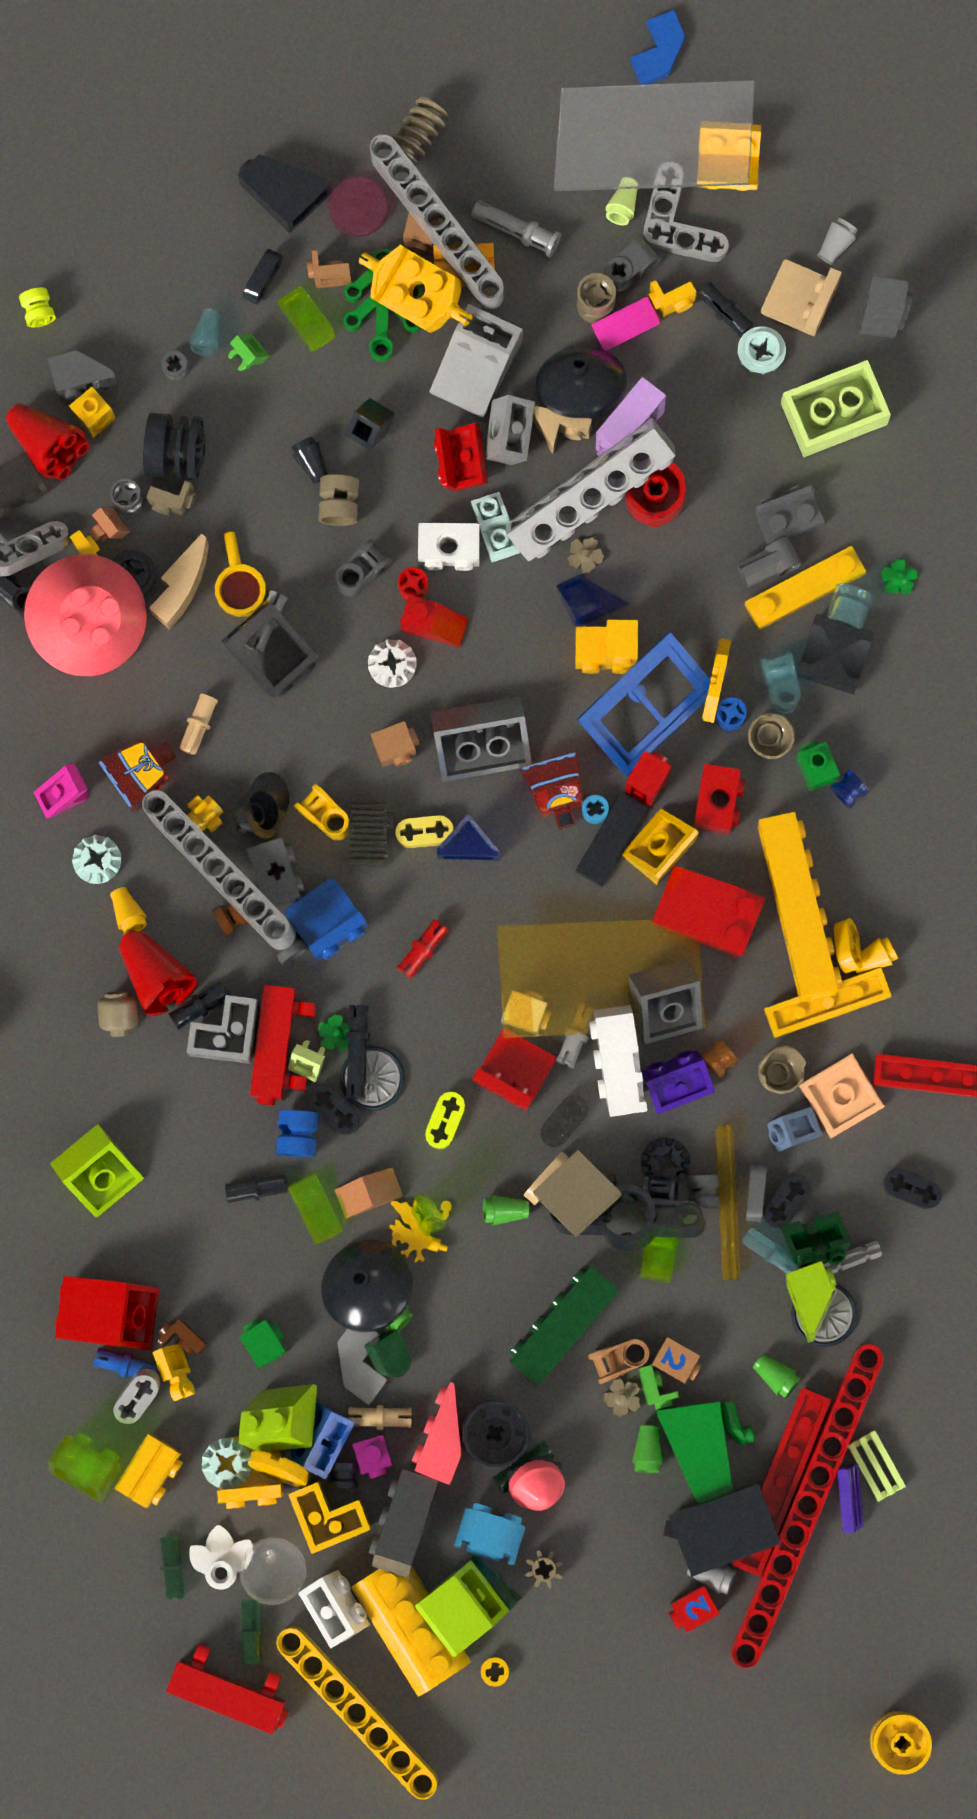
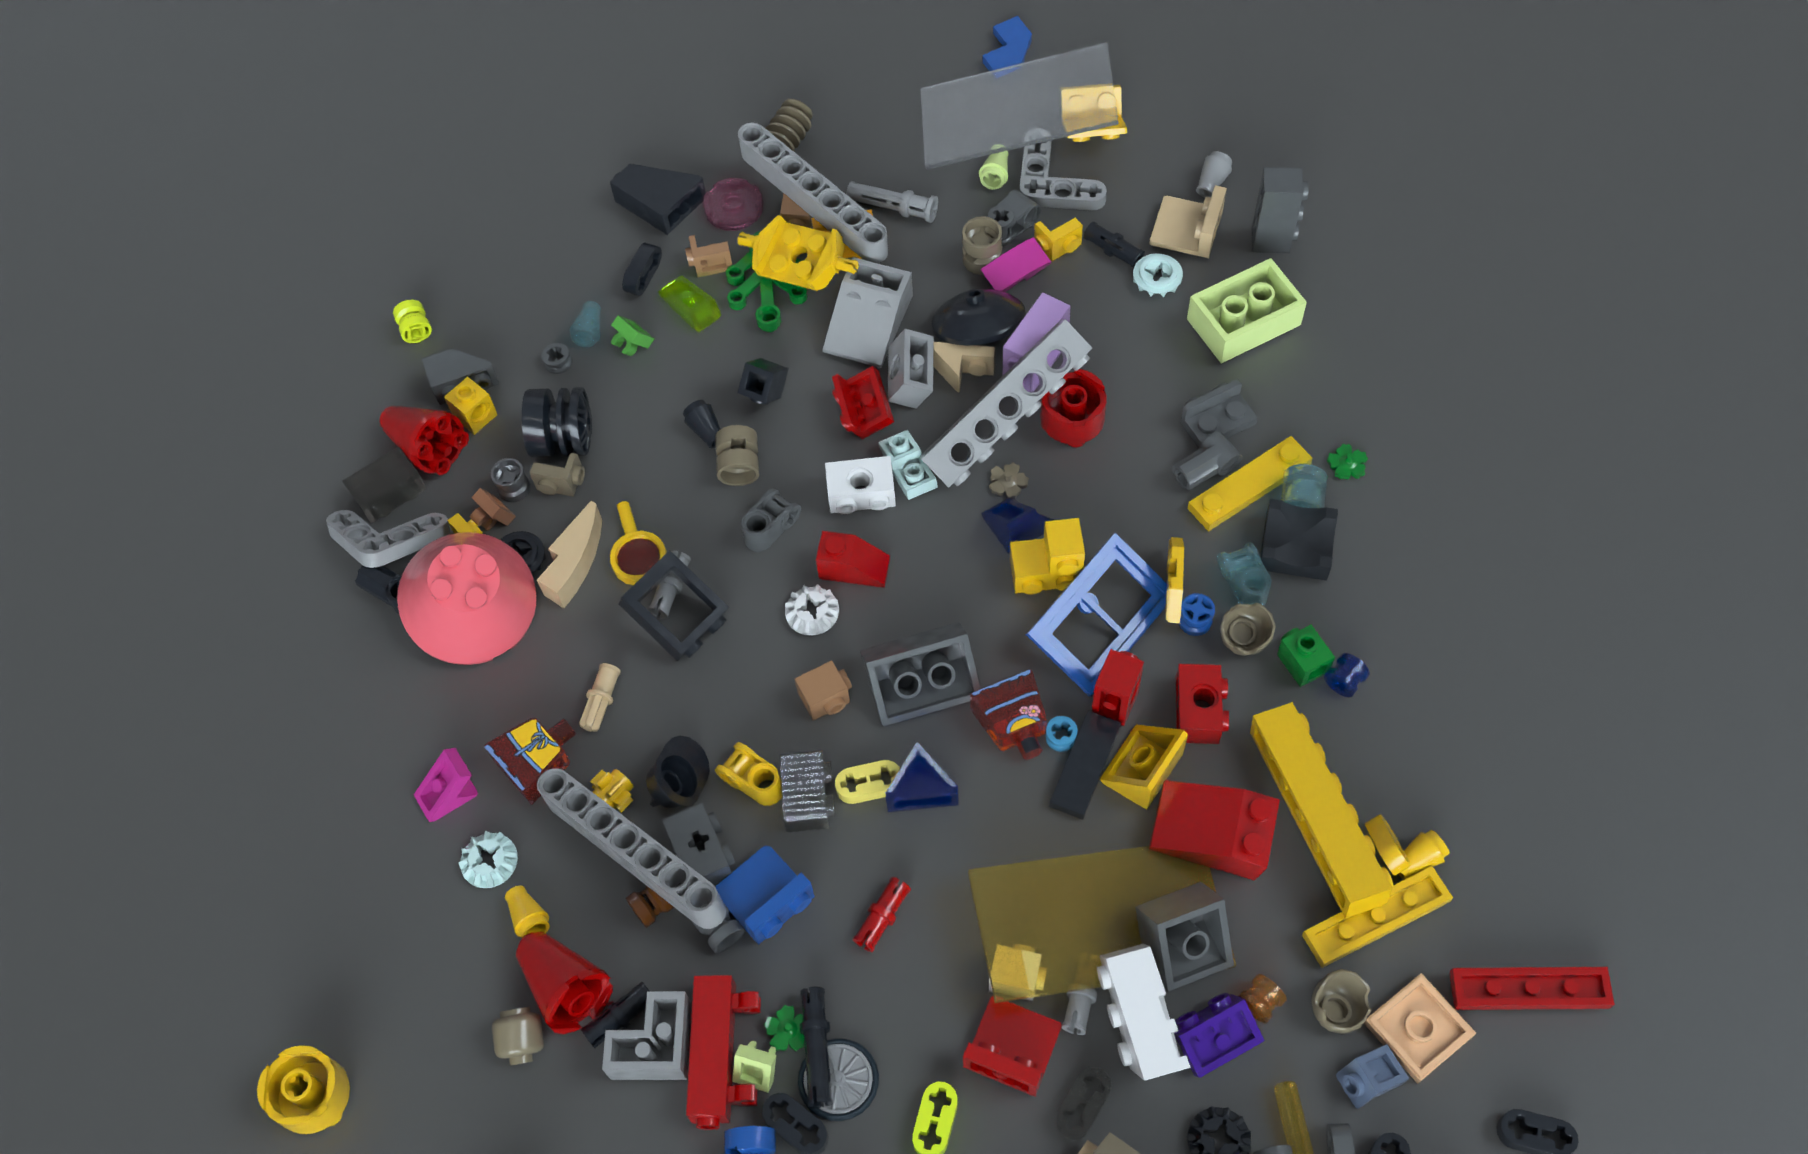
camera: 10 degrees left, 20 degrees down
red wheel [398,567,429,600] -> none

